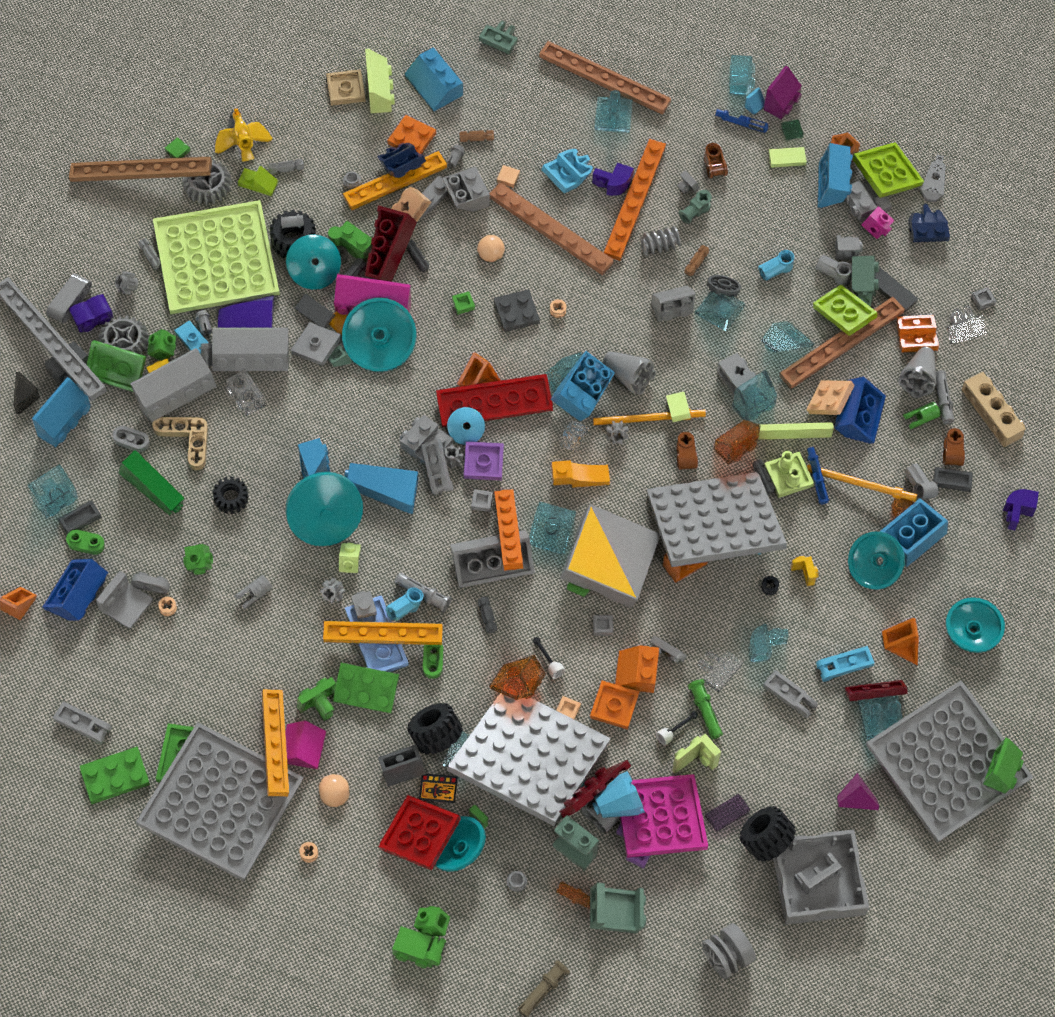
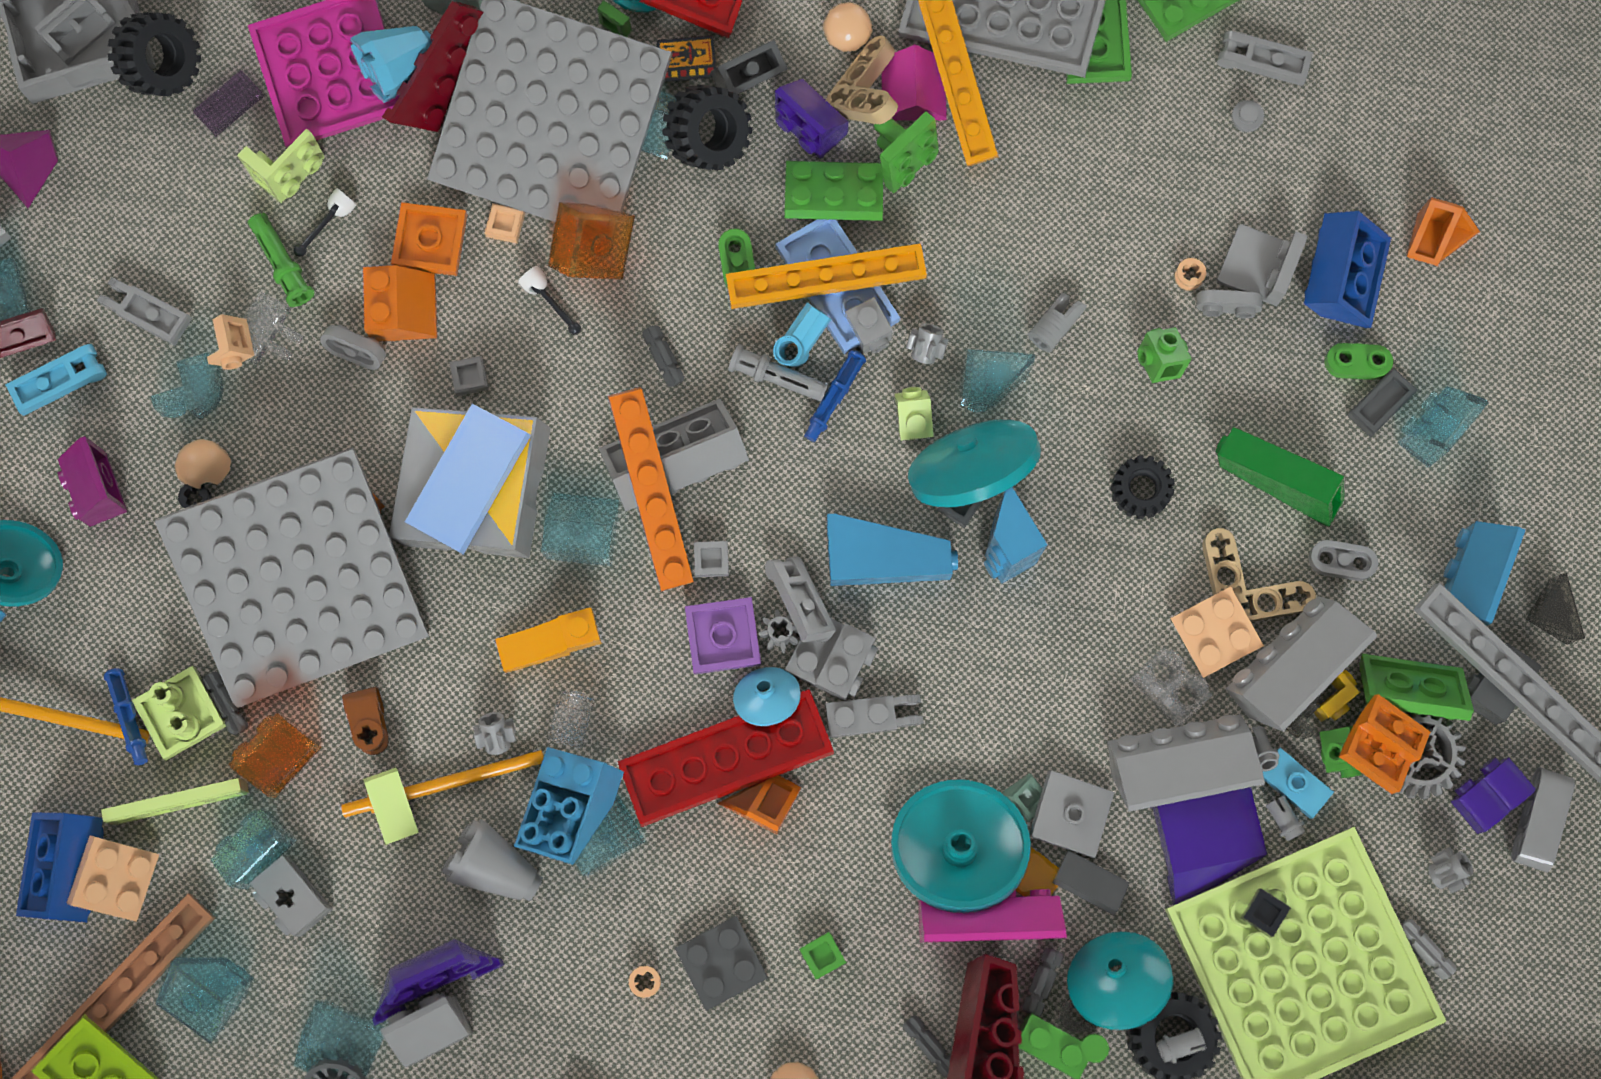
camera: 170 degrees right, 15 degrees up
yellow bracket [791,556,819,586] -> none
none -> magenta slope [57,436,128,527]
none -> light nougat hair [175,439,231,489]
none -> light nougat bracket [207,314,255,370]
none -> dark purple wedge [372,939,504,1026]
none -> light blue tile [405,404,531,555]
none -> dark purple slope [775,78,849,159]
none -> blue piece [804,350,866,442]
none -> light grey hinge [825,694,924,738]
none -> tan beam [826,36,898,124]
none -> clear light blue slope [960,349,1035,412]
none -> light nougat plate [1170,586,1264,678]
none -> light grey plate [1231,100,1264,132]
none -> black plate [1241,888,1291,938]
none -> orange slope [1339,694,1430,794]

